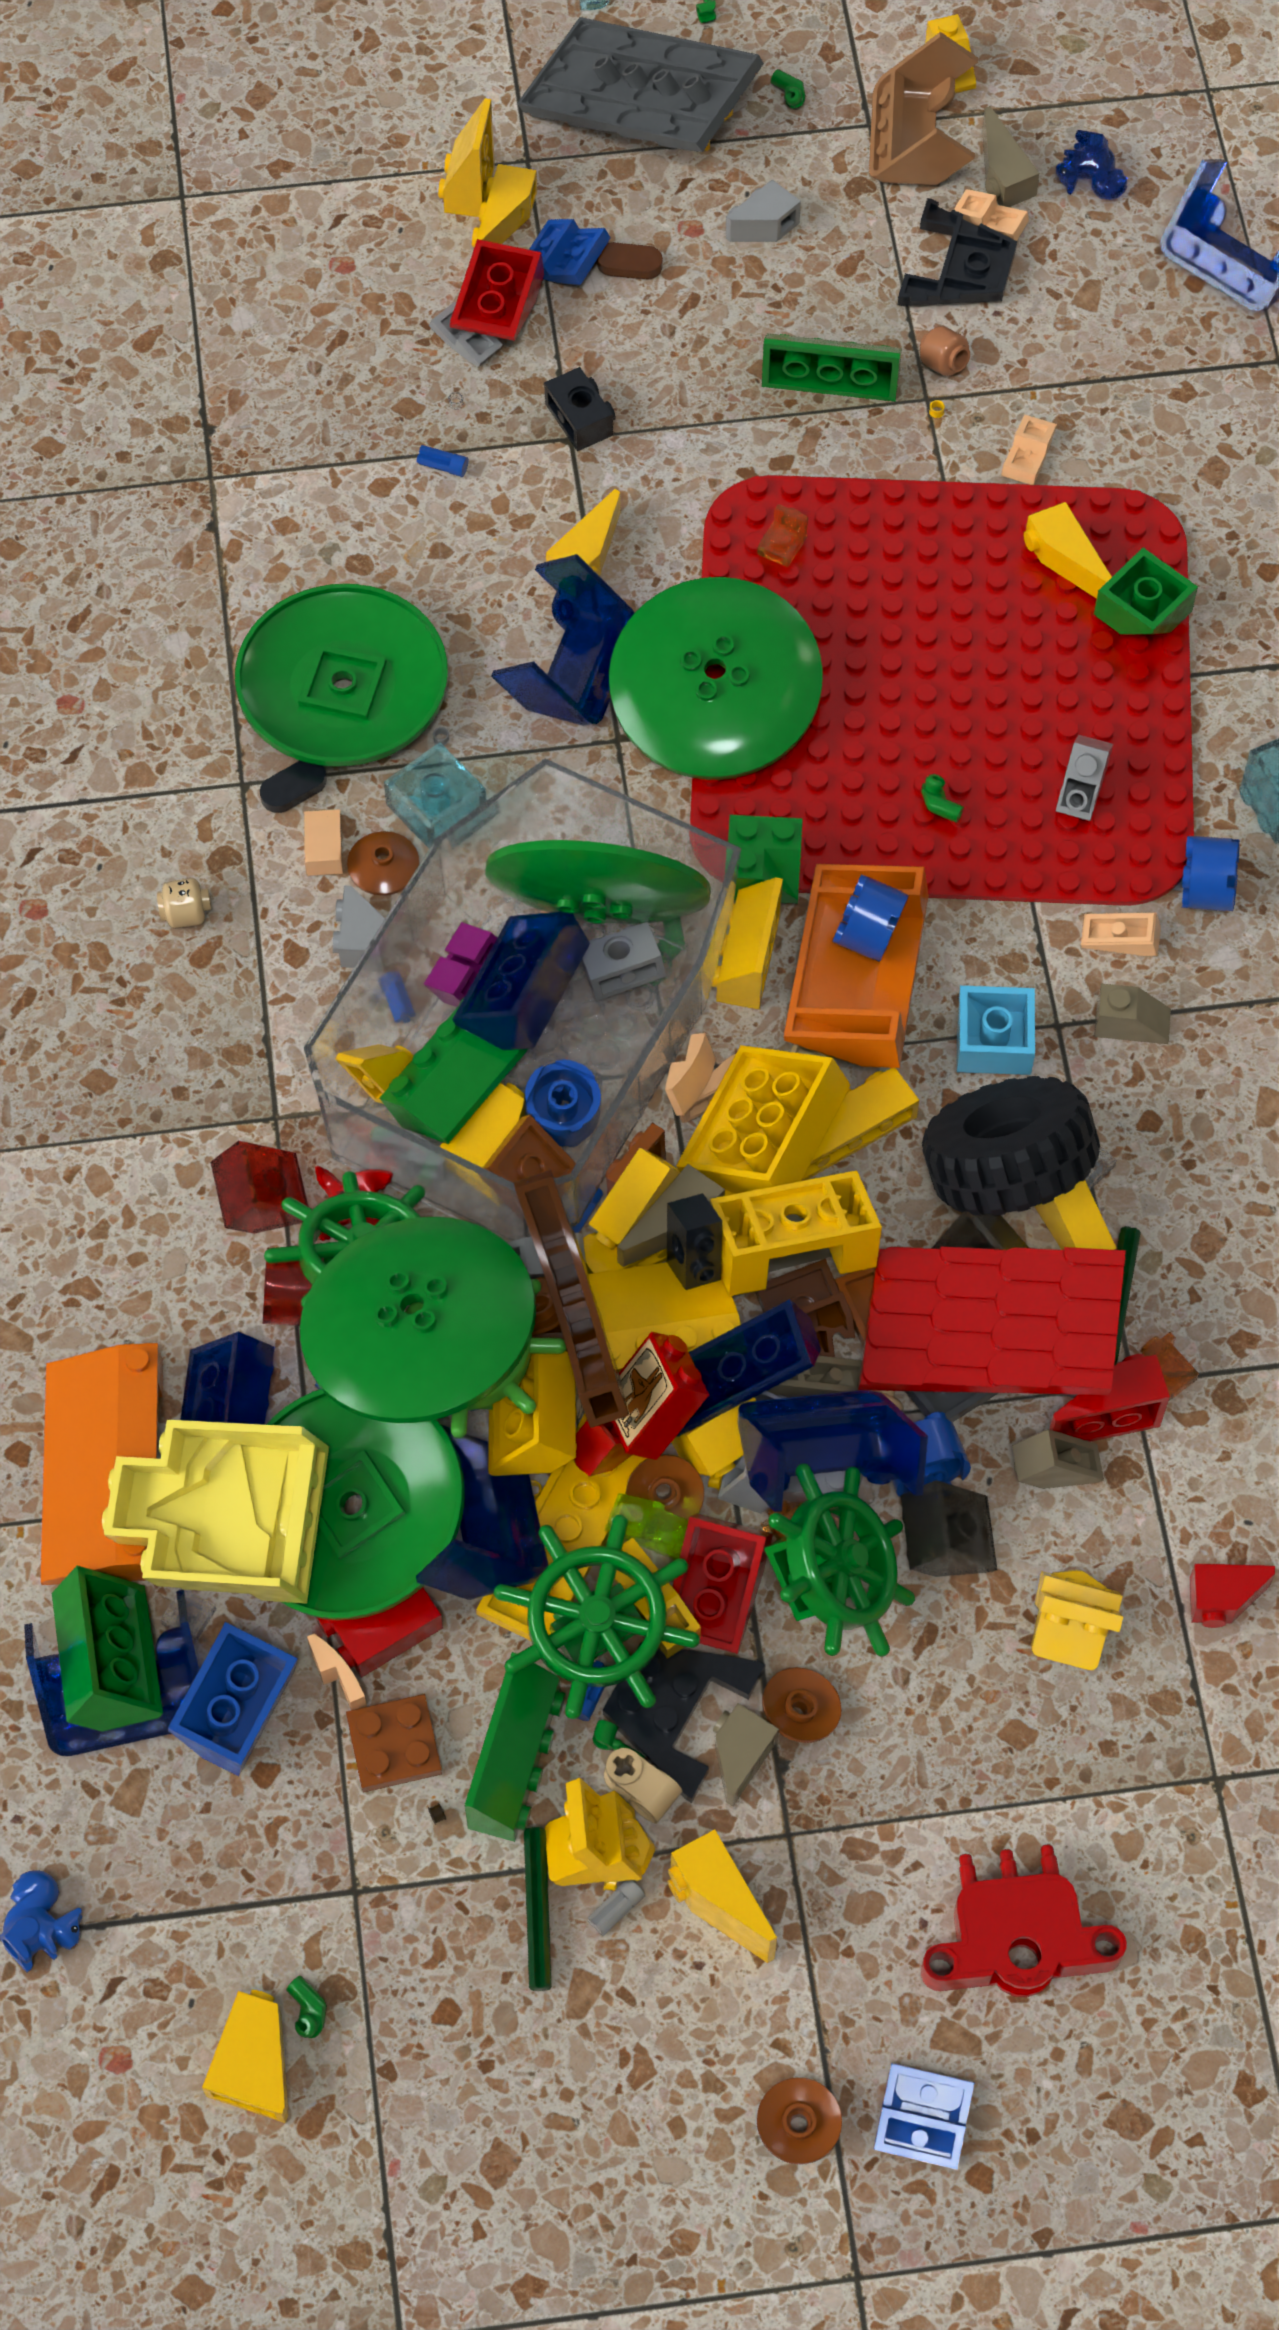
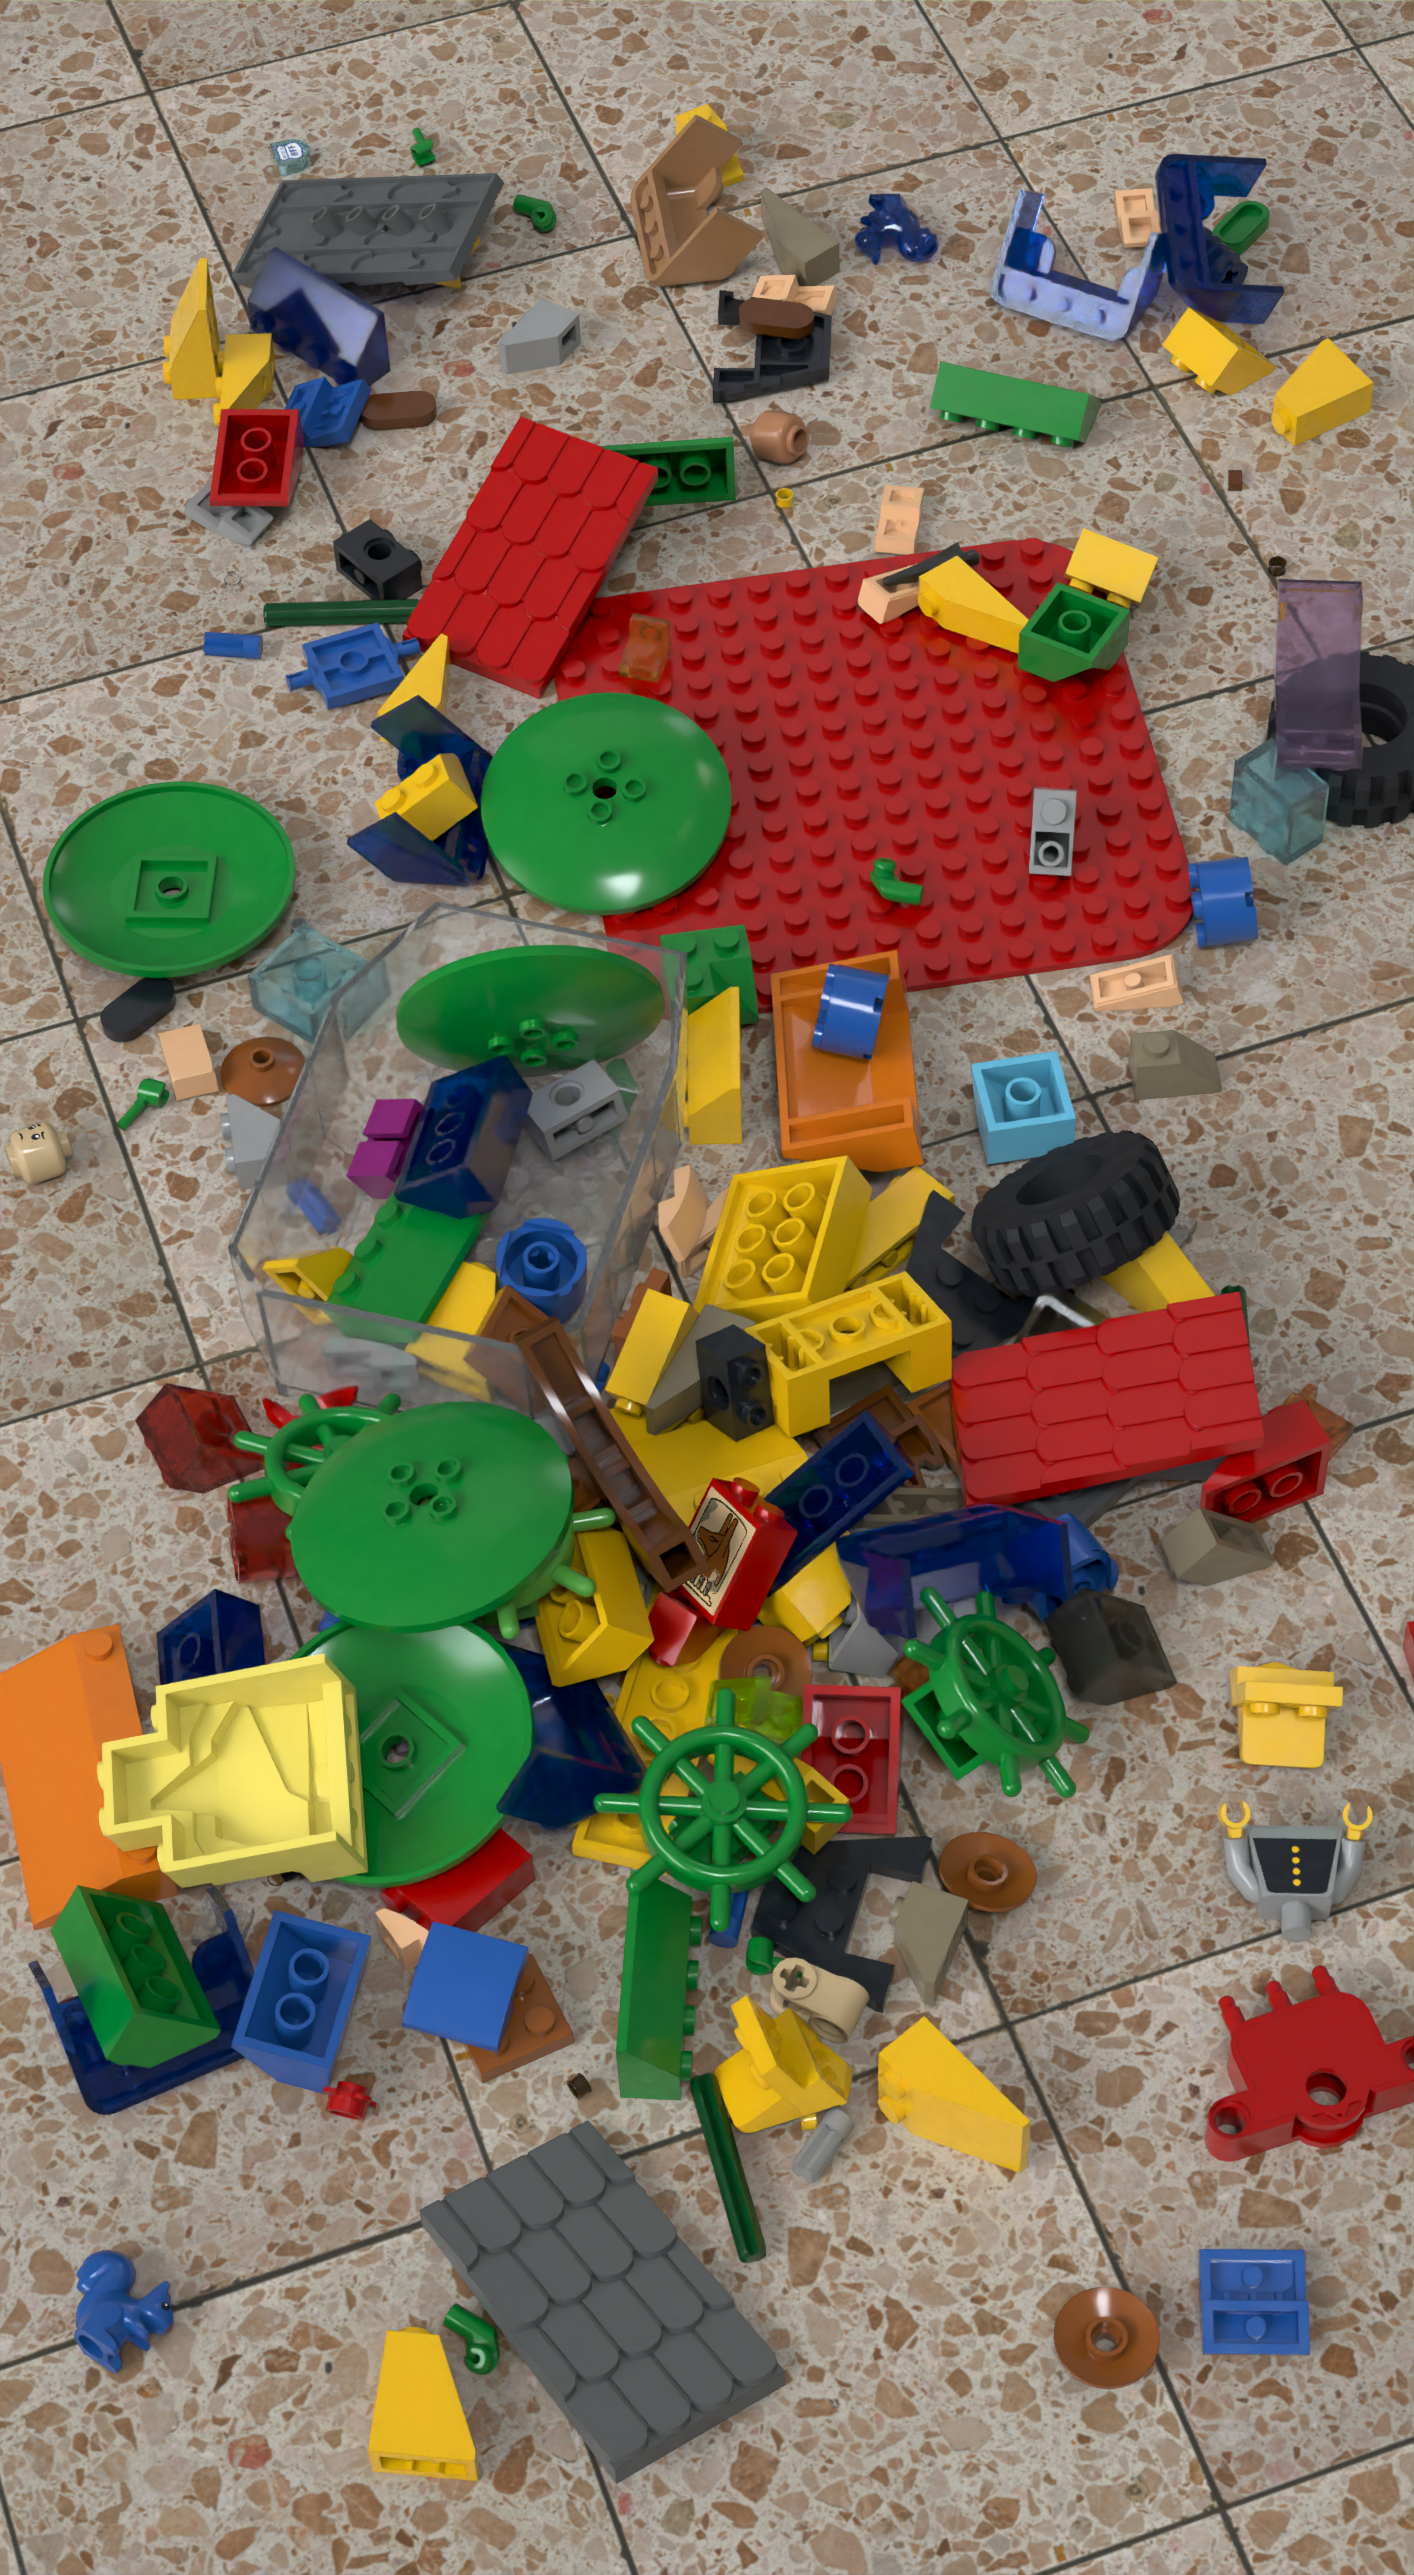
camera: 10 degrees left, 10 degrees down
none -> green hand [116,1078,169,1131]
none -> clear blue slope [247,247,391,386]
none -> dark green axle [263,599,420,627]
none -> blue plate [285,622,421,710]
none -> red plate [322,2081,377,2121]
none -> yellow slope [374,753,478,855]
none -> red piece [402,416,658,699]
none -> blue slope [402,1921,529,2053]
none -> dark grey piece [420,2121,786,2484]
none -> reddish brown tile [739,298,814,339]
none -> light nougat slope [858,564,919,624]
none -> pearl dark grey piece [883,542,980,586]
none -> black wing [904,1190,1076,1359]
none -> green slope [930,361,1103,448]
none -> yellow slope [1064,528,1158,609]
none -> torso [1217,1800,1373,1942]

